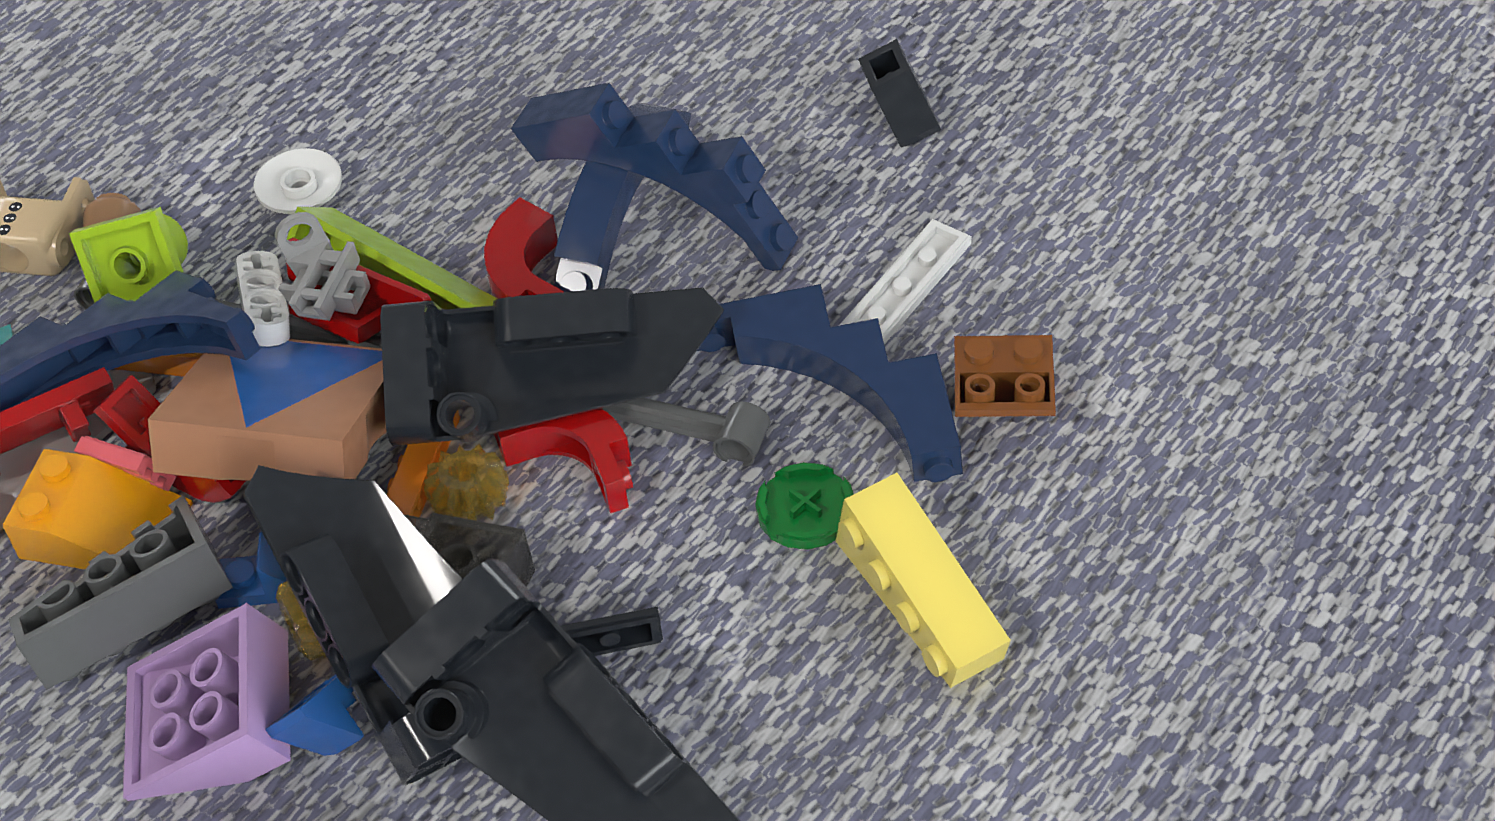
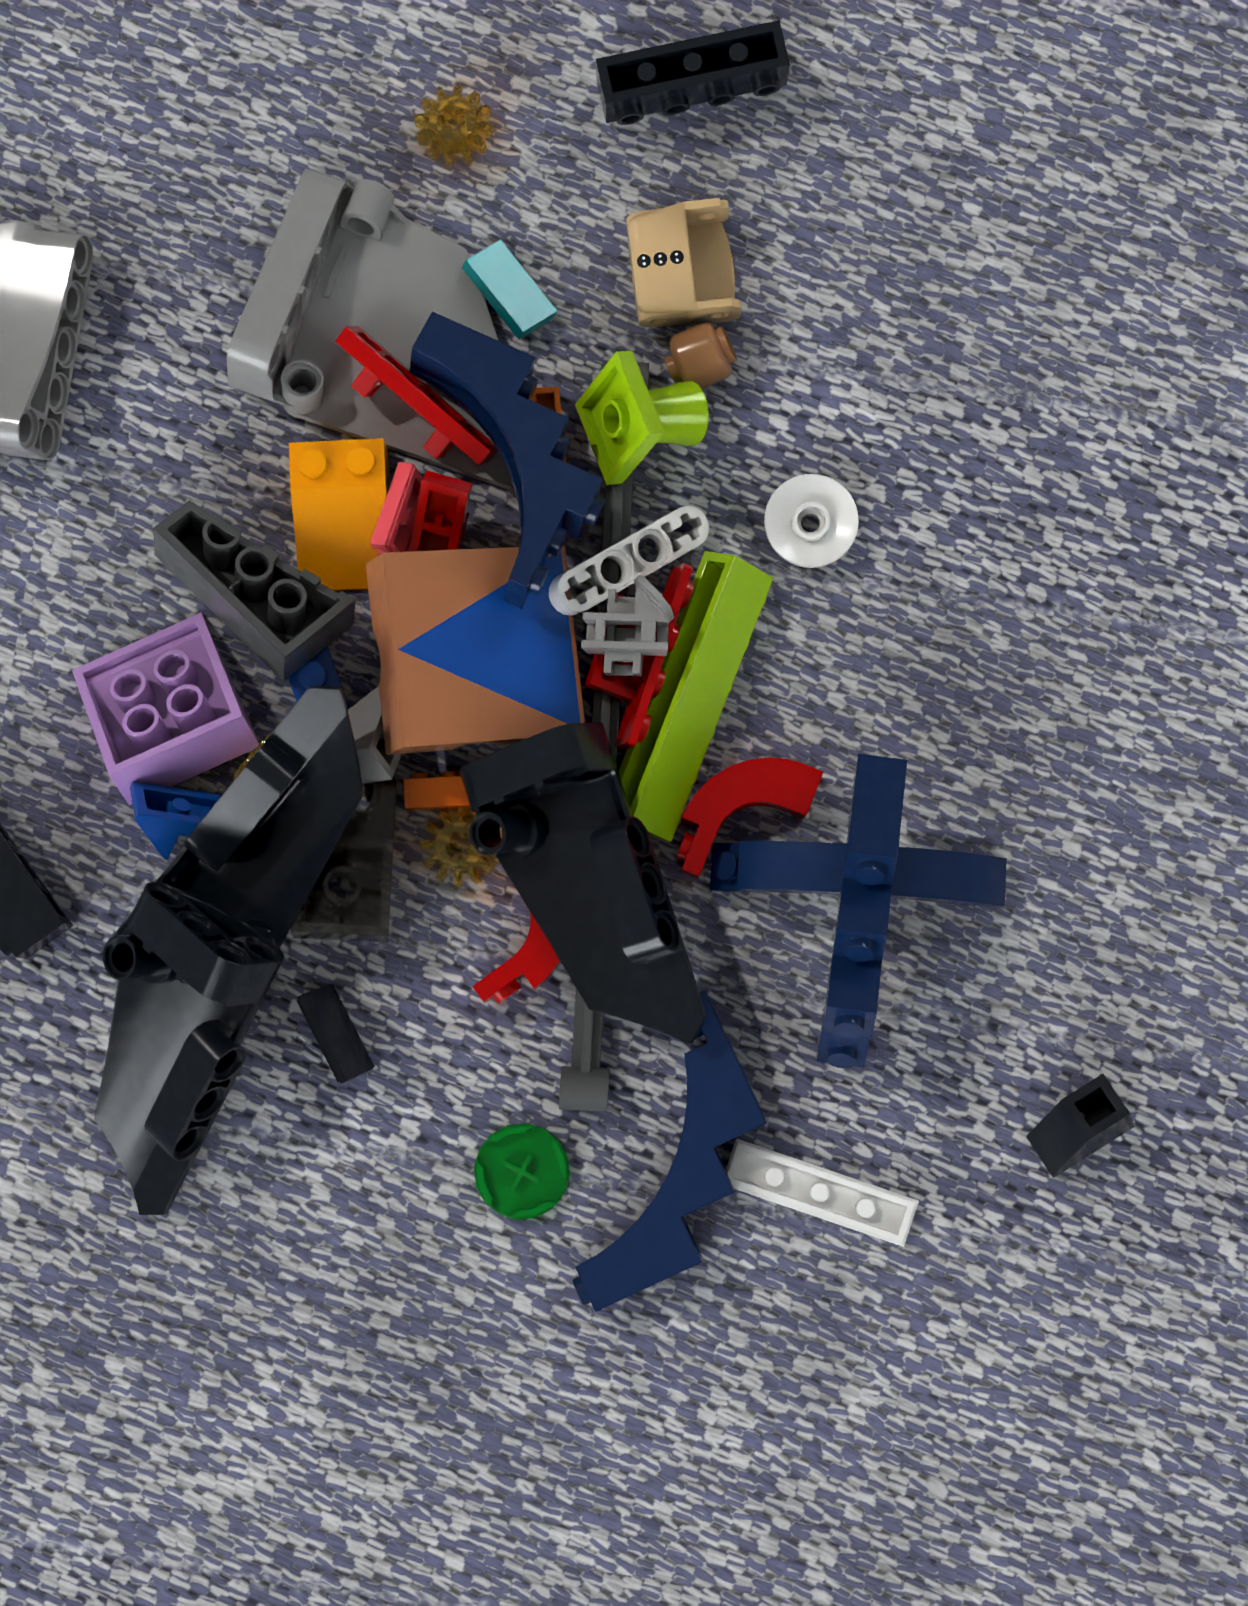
camera: 70 degrees right, 35 degrees up
light yellow wedge [836,473,1011,688] -> none
dark orange slope [954,335,1056,417] -> none

